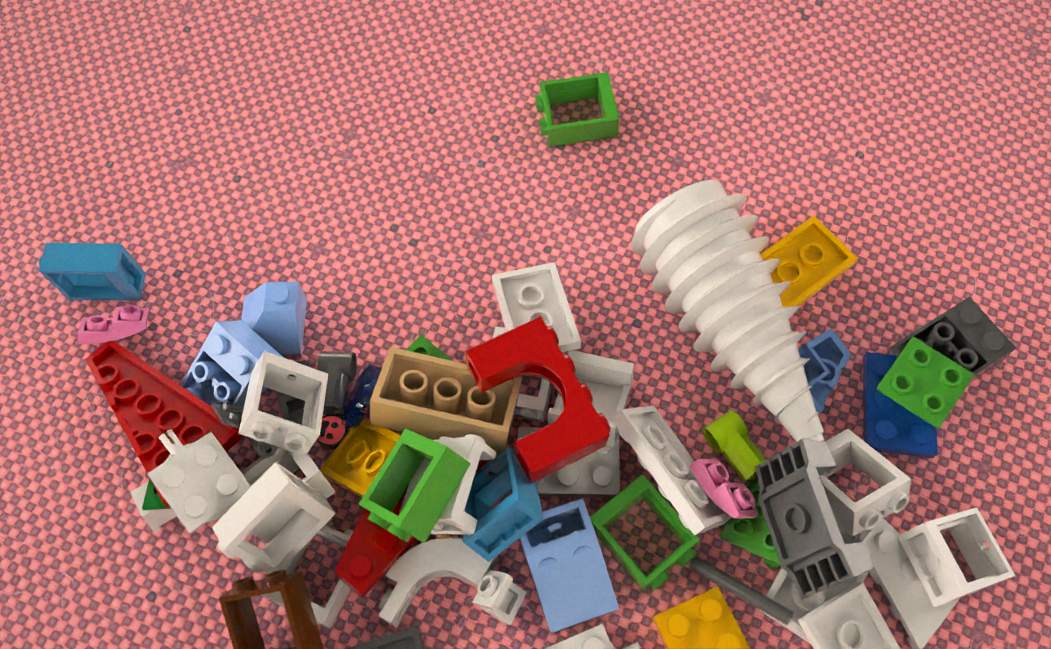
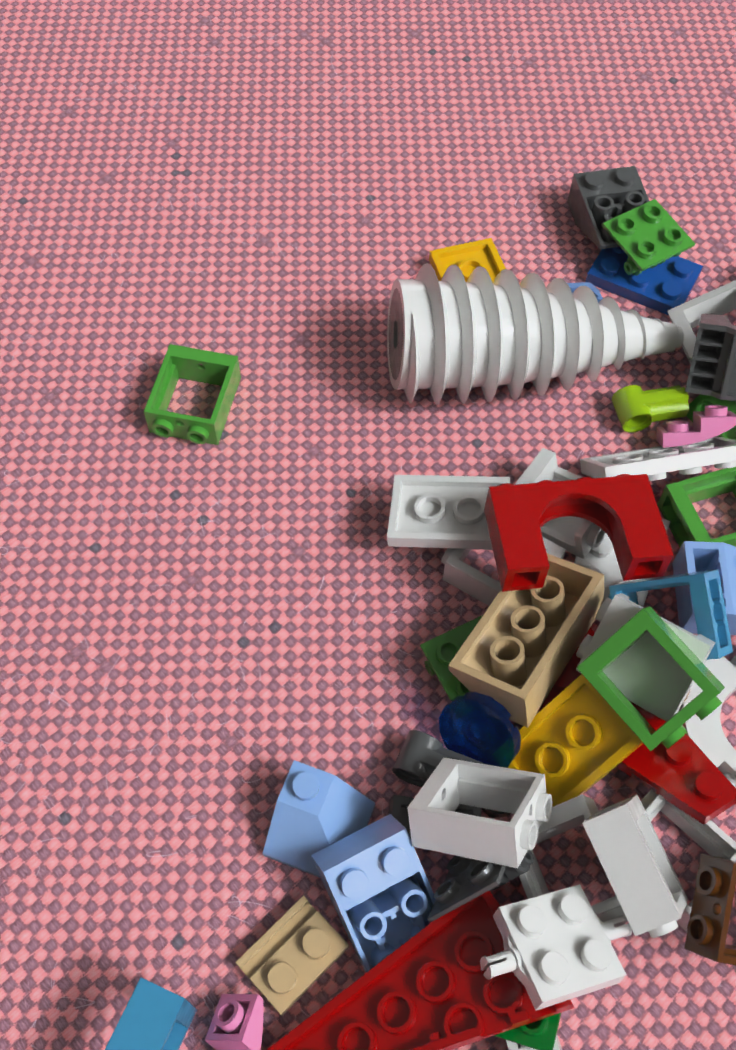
camera: 75 degrees left, 5 degrees down
none -> tan plate [235,895,349,1017]

